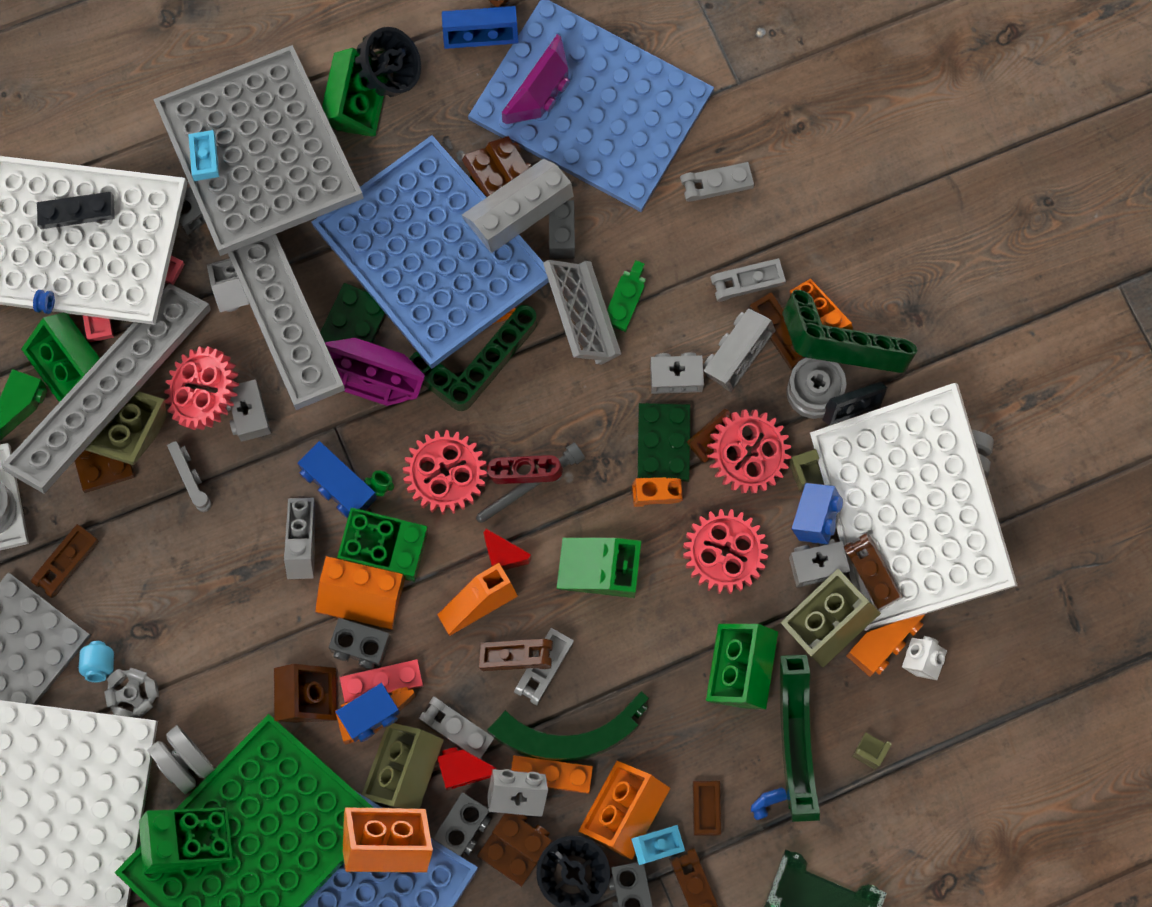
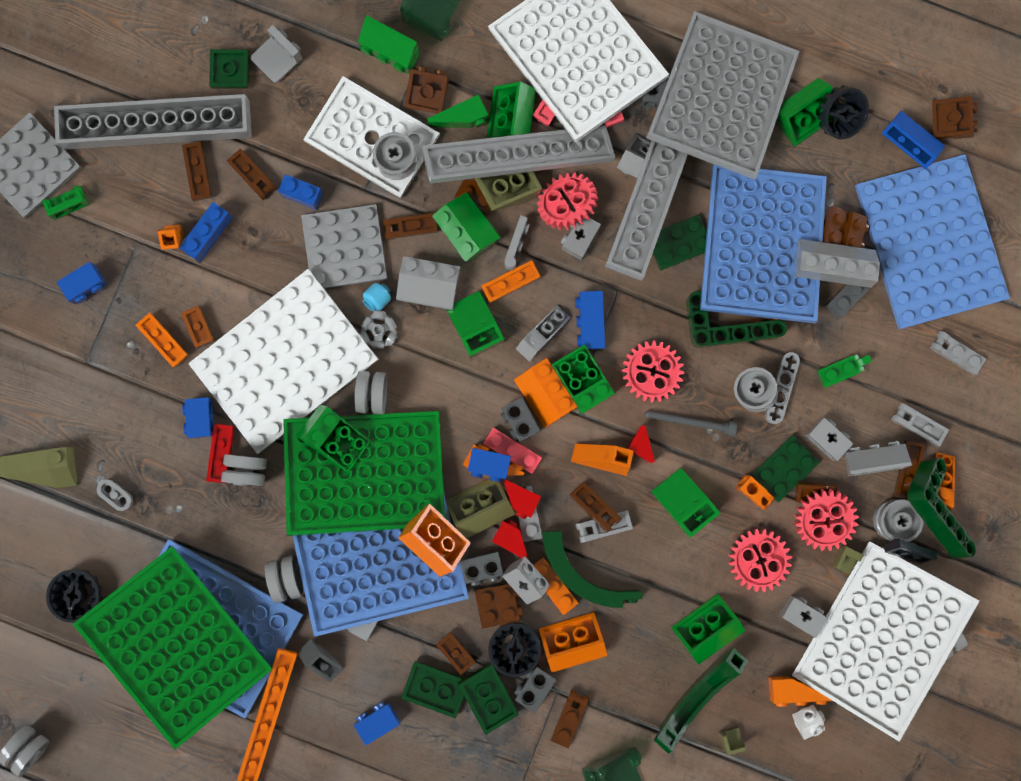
camera: 45 degrees right, 10 degrees up
blue bush [33,289,55,314] -> none
black plate [37,192,115,229] -> none
medium azure plate [188,130,219,181] -> none
reddish brown slope [274,664,337,723] -> none
magenta wedge [325,338,425,406] -> none
green plate [364,470,394,496] -> none
dark red beam [487,455,563,484] -> none
magenta wedge [502,34,570,124] -> none
light grey fence [543,260,622,365] -> none
medium azure plate [631,825,685,865] -> none
reddish brown tile [693,781,721,836] -> none
blue arm [751,787,787,820] -> none
olive slope [780,569,881,667] -> none
brick [792,483,843,544] -> none
reddish brown plate [844,533,903,610] -> none
none -> light grey slope [396,256,460,310]
none -> green slope [432,192,501,262]
none -> green slope [446,291,505,359]
none -> orange plate [481,260,541,303]
none -> red slope [504,480,541,519]
none -> light grey wheel [734,367,779,413]
none -> light grey beam [765,352,800,424]

